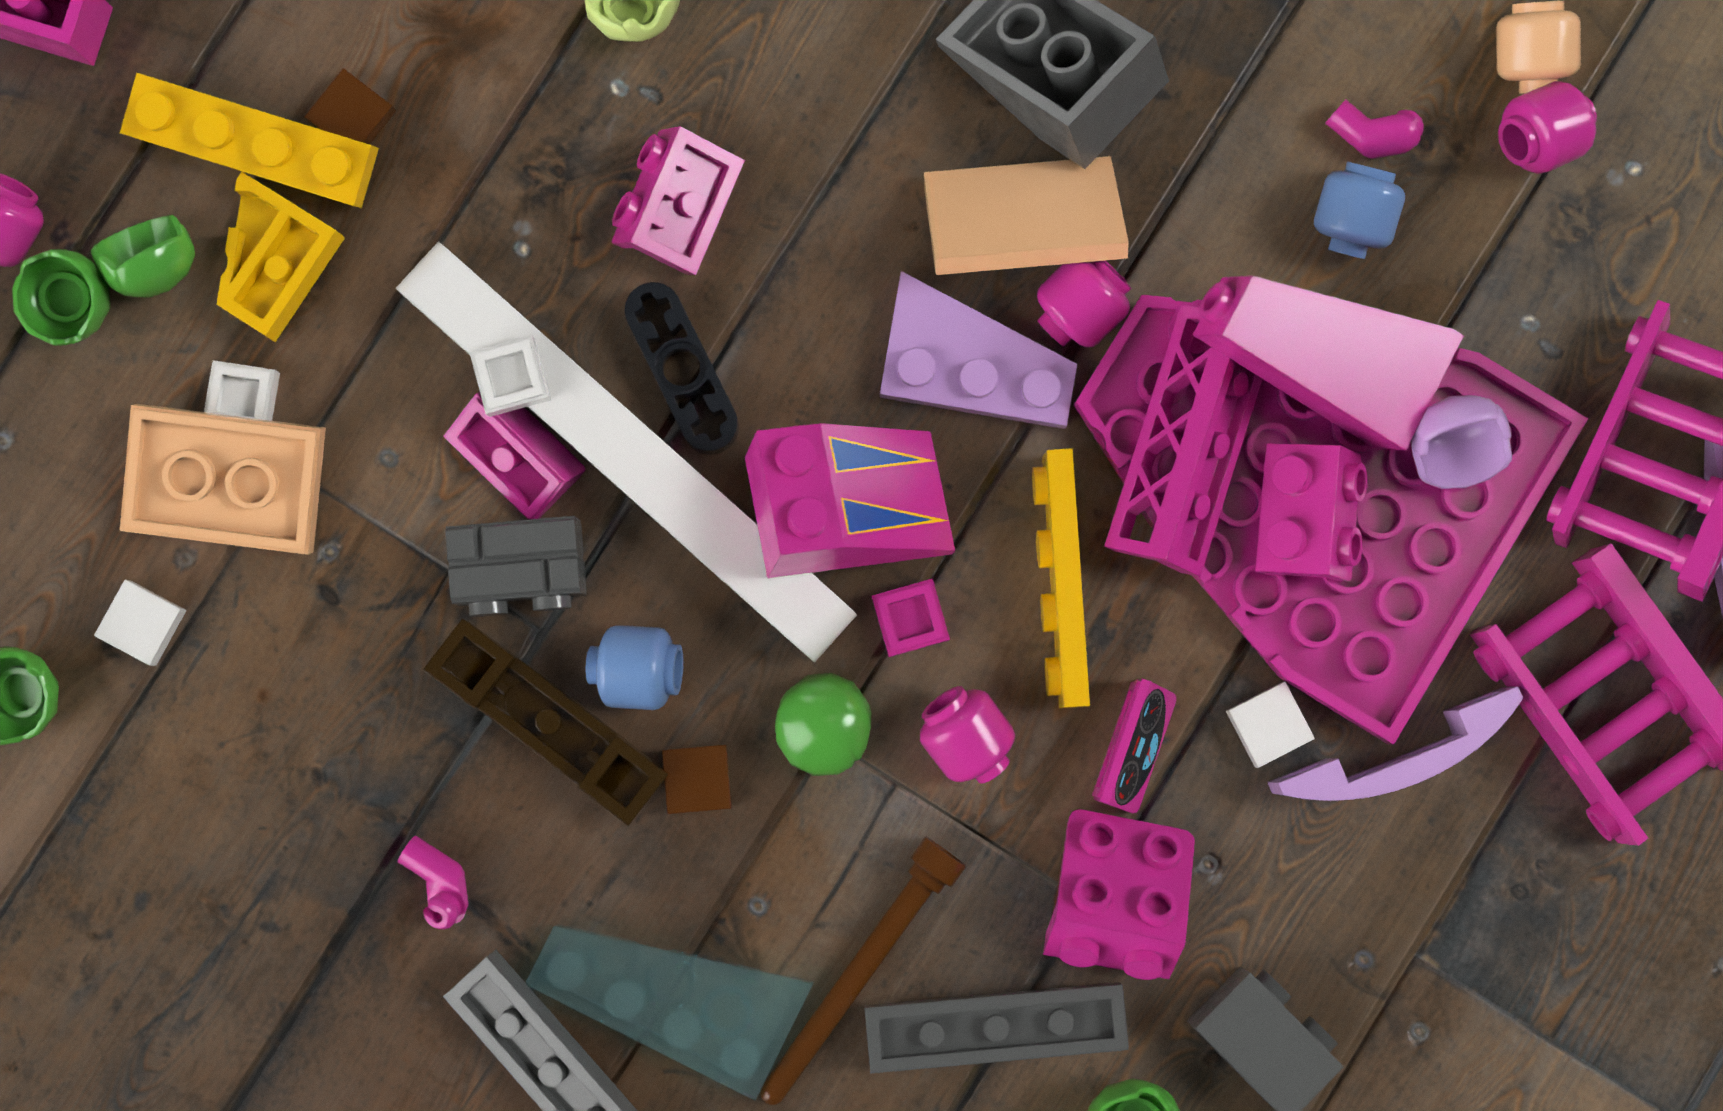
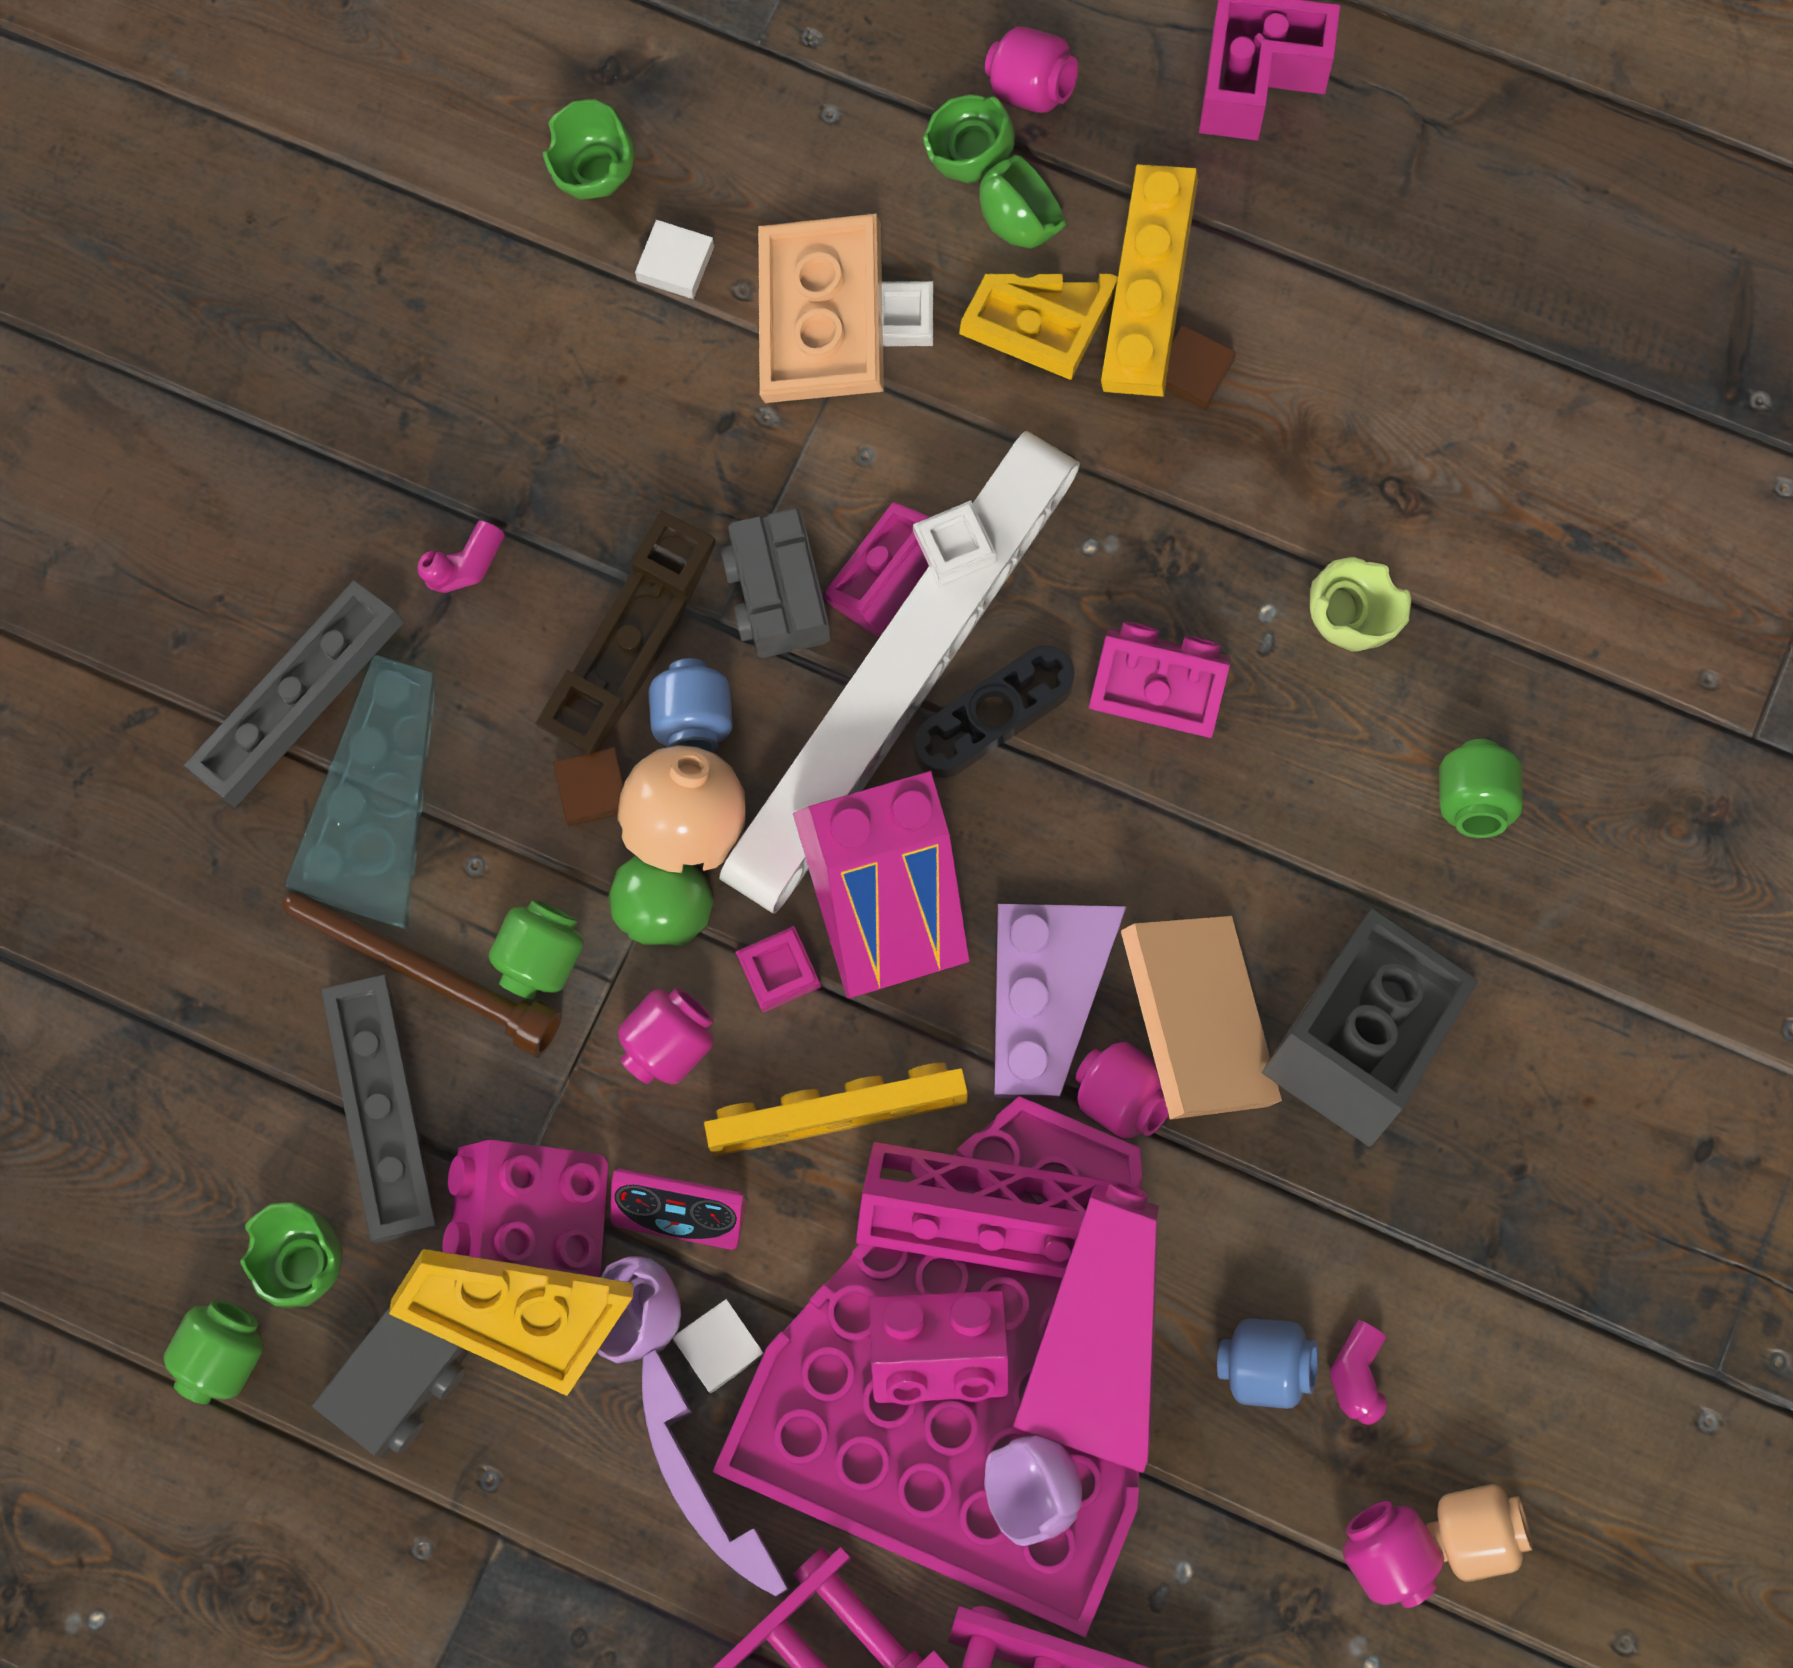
camera: 85 degrees right, 10 degrees down
none -> yellow wing [389,1249,633,1396]
none -> bright green head [488,899,584,1000]
none -> lavender hair [597,1256,681,1363]
none -> light nougat cylinder [617,745,745,873]

